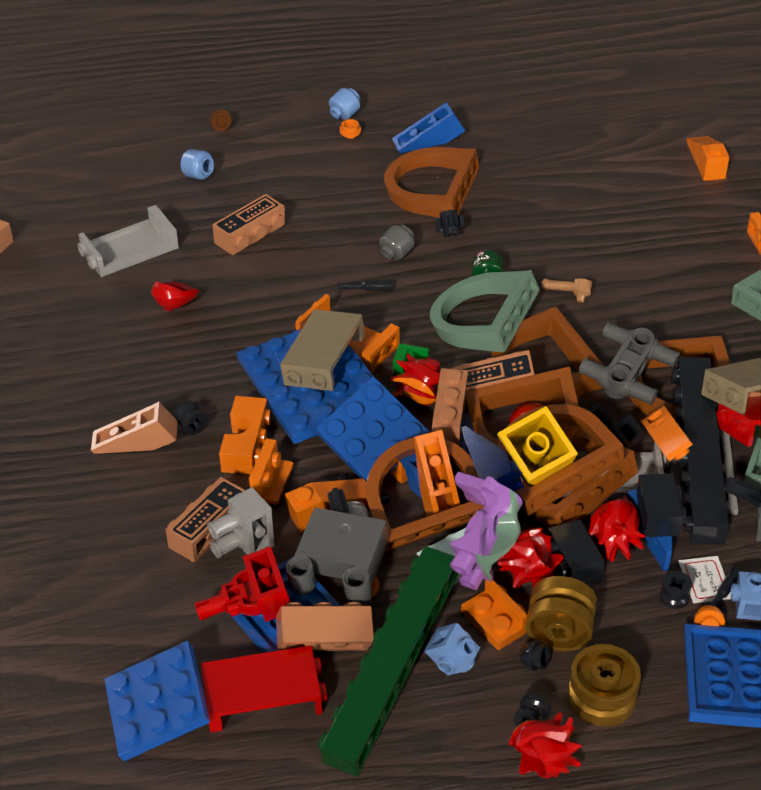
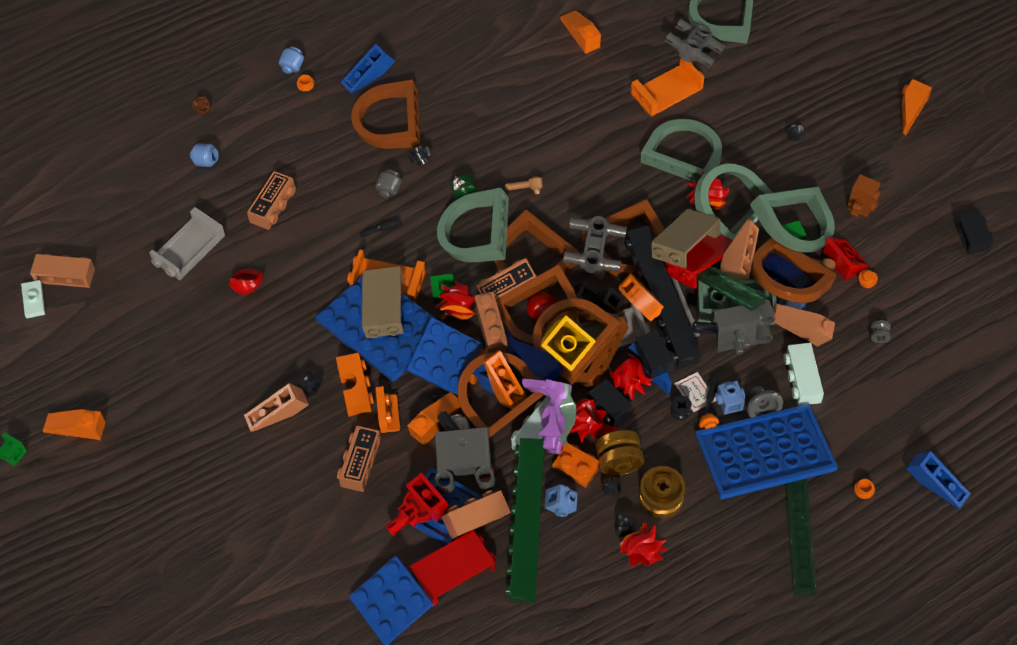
camera: 20 degrees left, 15 degrees up
light grey brick [207,487,275,559] -> none

